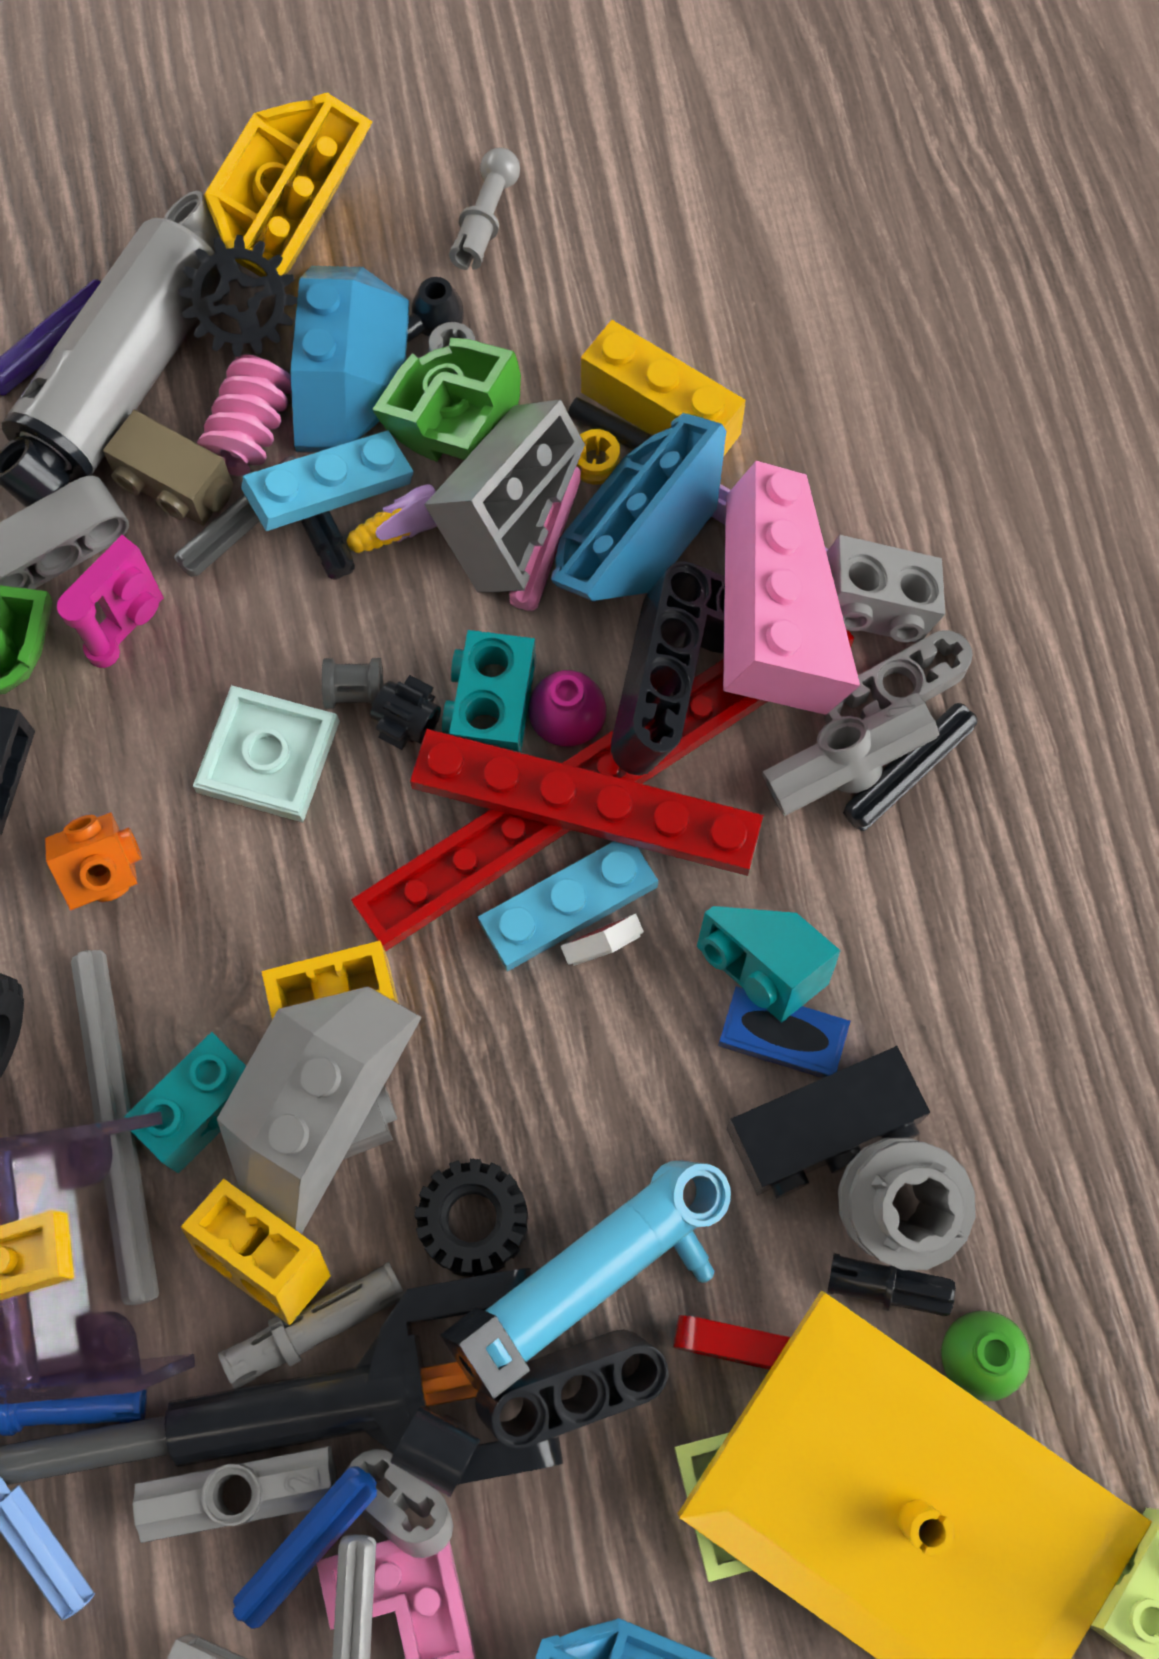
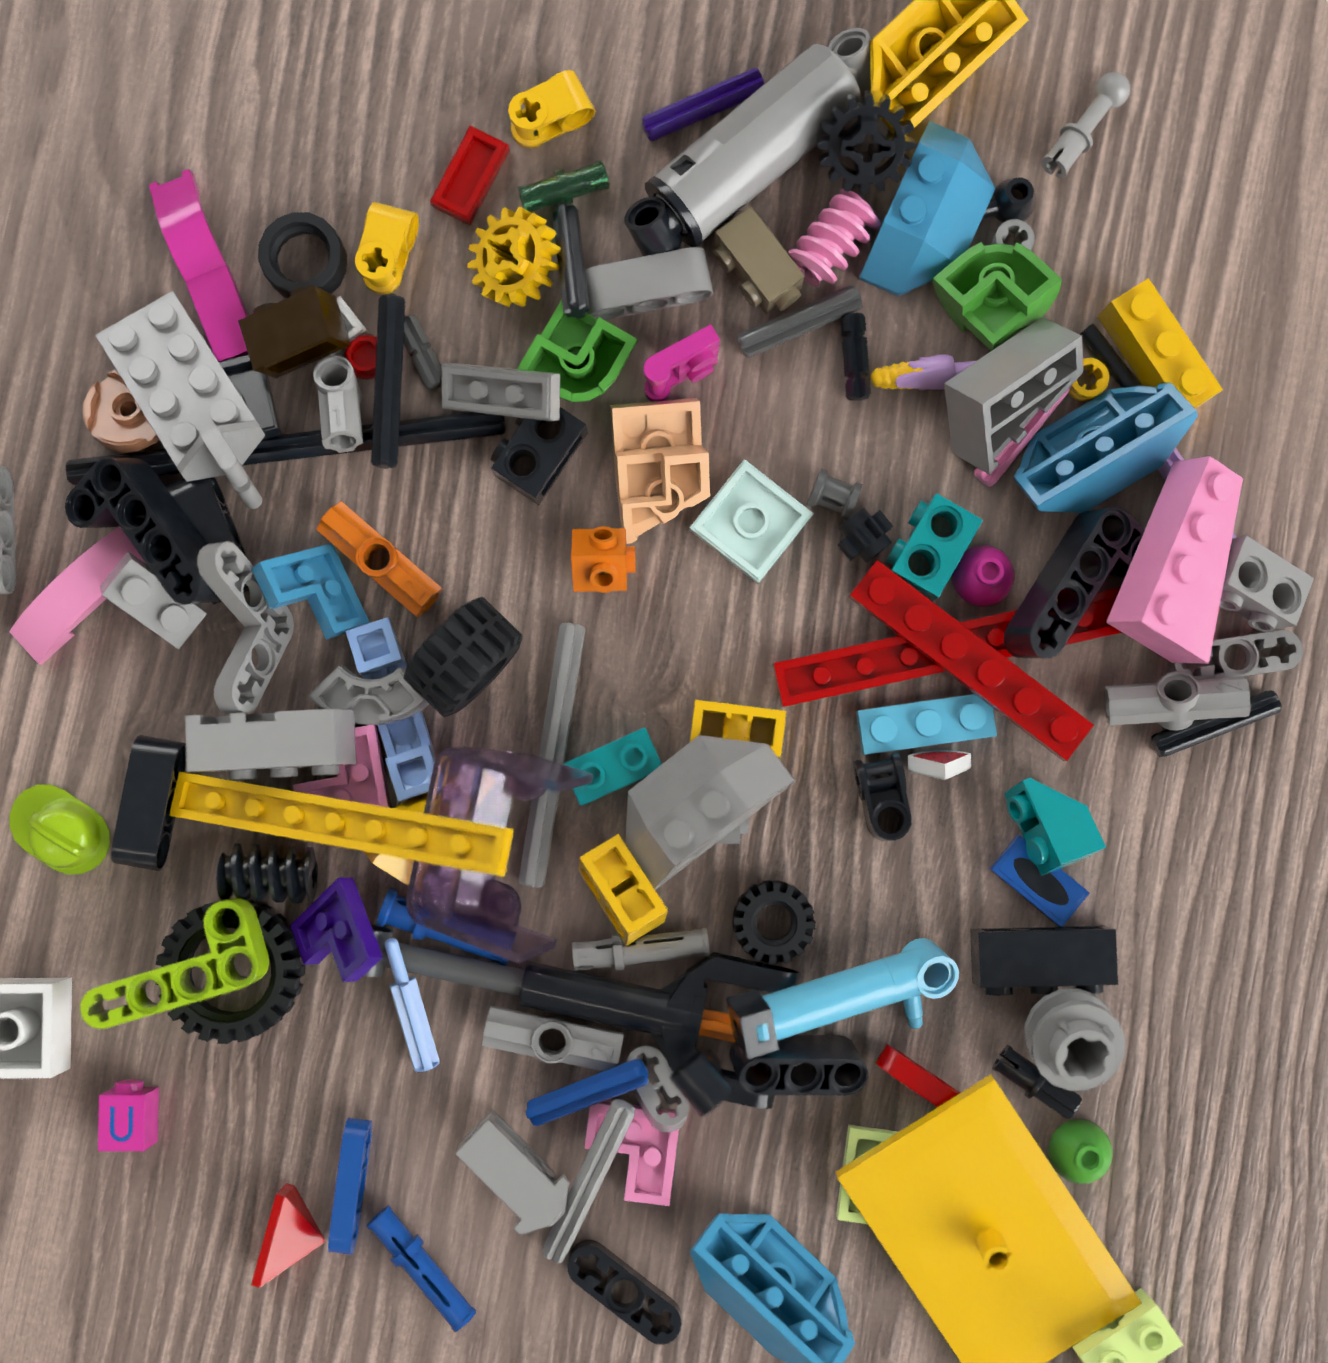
camera: 20 degrees right, 15 degrees up
medium azure plate [241,430,414,531] -> none
none -> light nougat slope [610,398,710,544]
none -> black piece [853,753,912,841]

